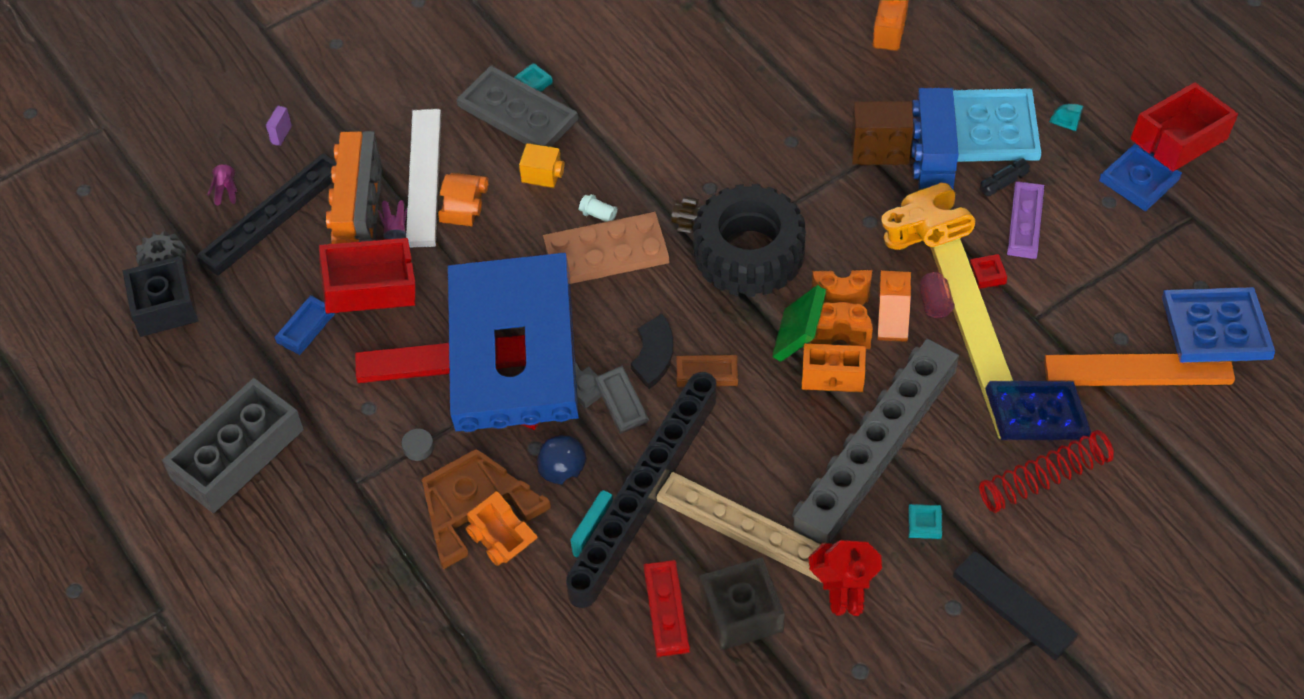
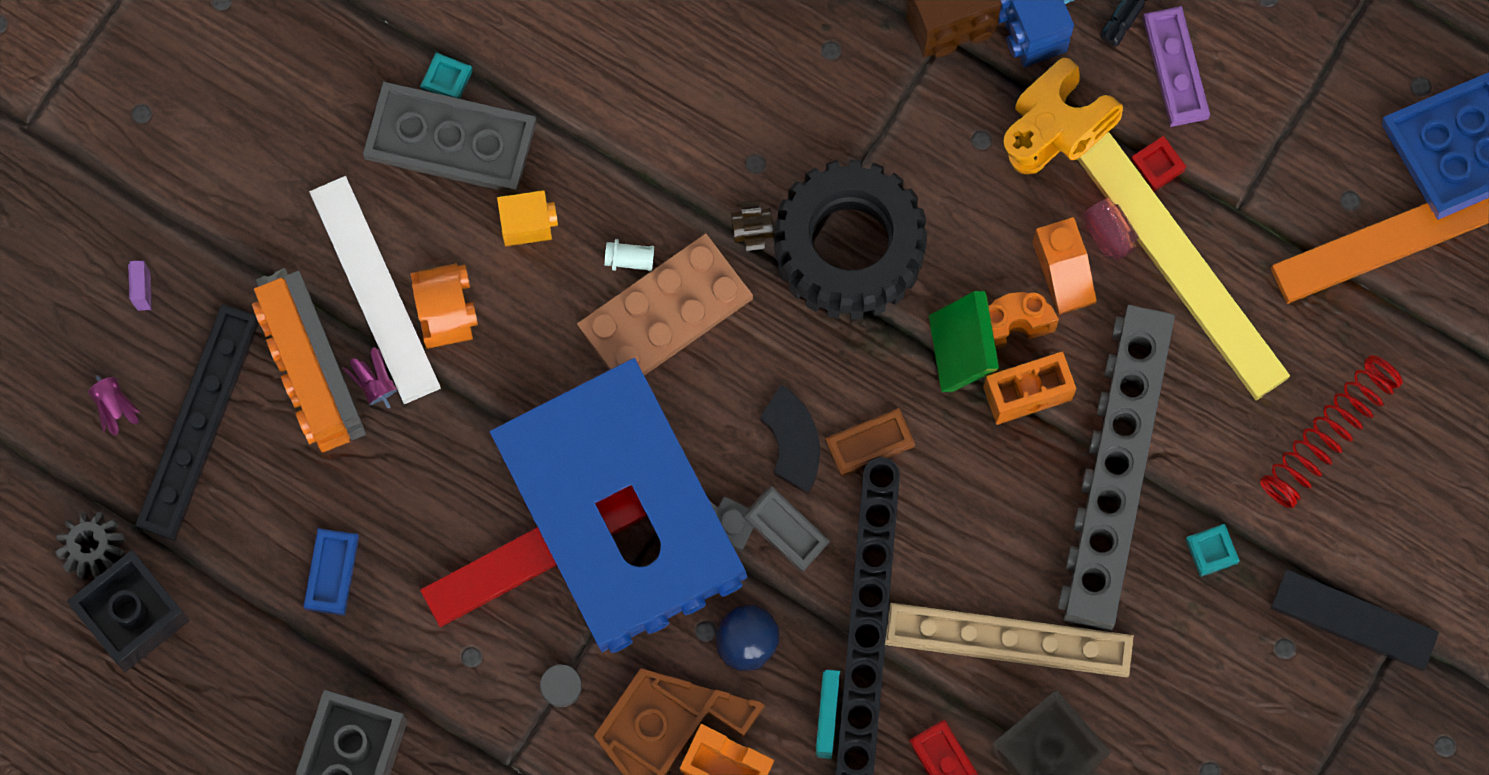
camera: 25 degrees left, 20 degrees up
red piece [319,238,415,314] -> none
red hinge [809,540,882,616] -> none
orange cylinder [811,270,872,305] -> none
clear blue plate [985,381,1092,440] -> none

